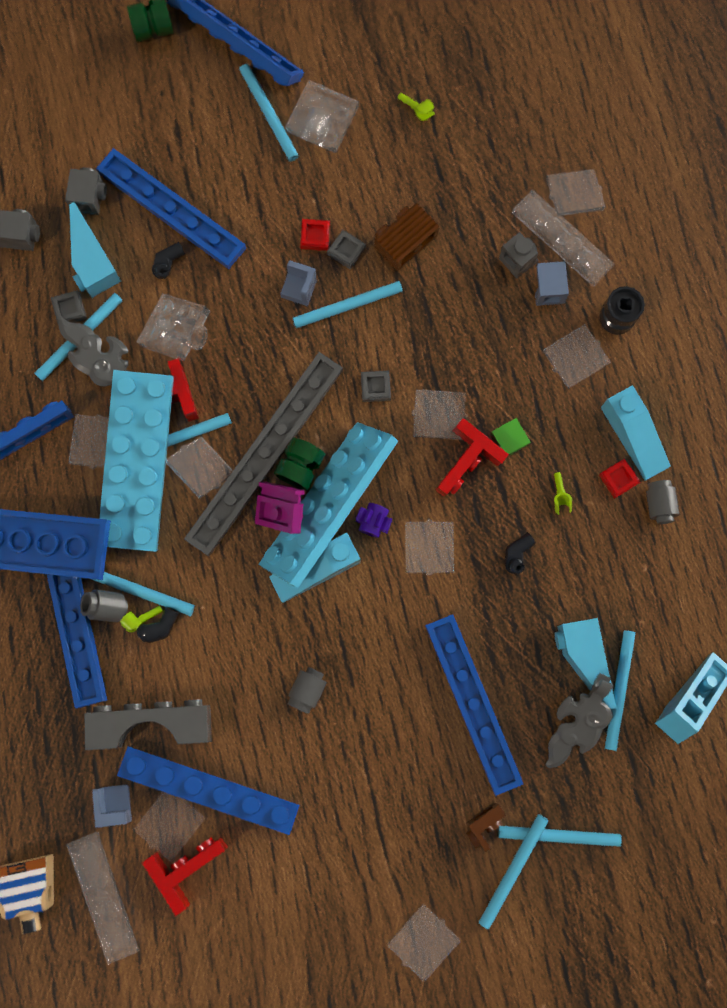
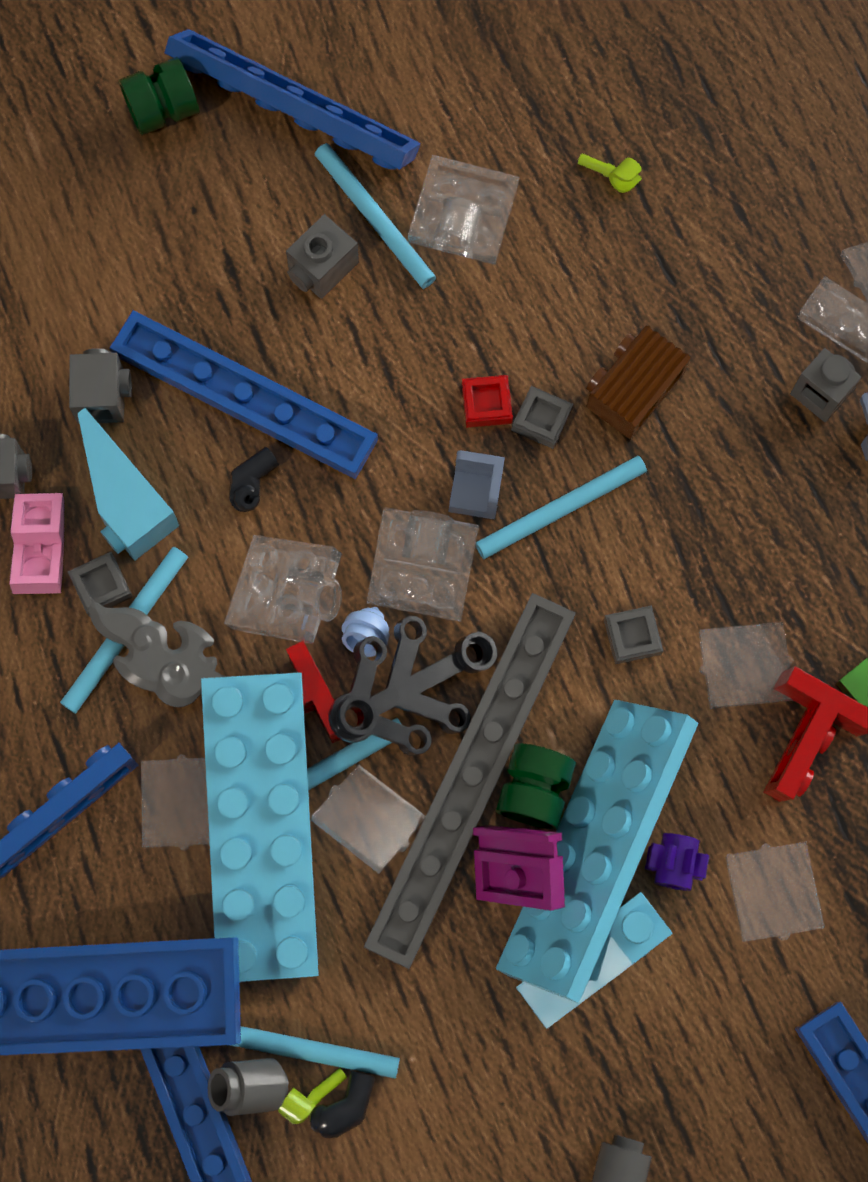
camera: 10 degrees left, 5 degrees down
none -> bright pink slope [9,493,64,594]
none -> dark grey brick [286,214,359,299]
none -> black plant [328,616,497,756]
none -> light blue plate [342,607,390,657]
none -> clear plate [367,507,479,622]

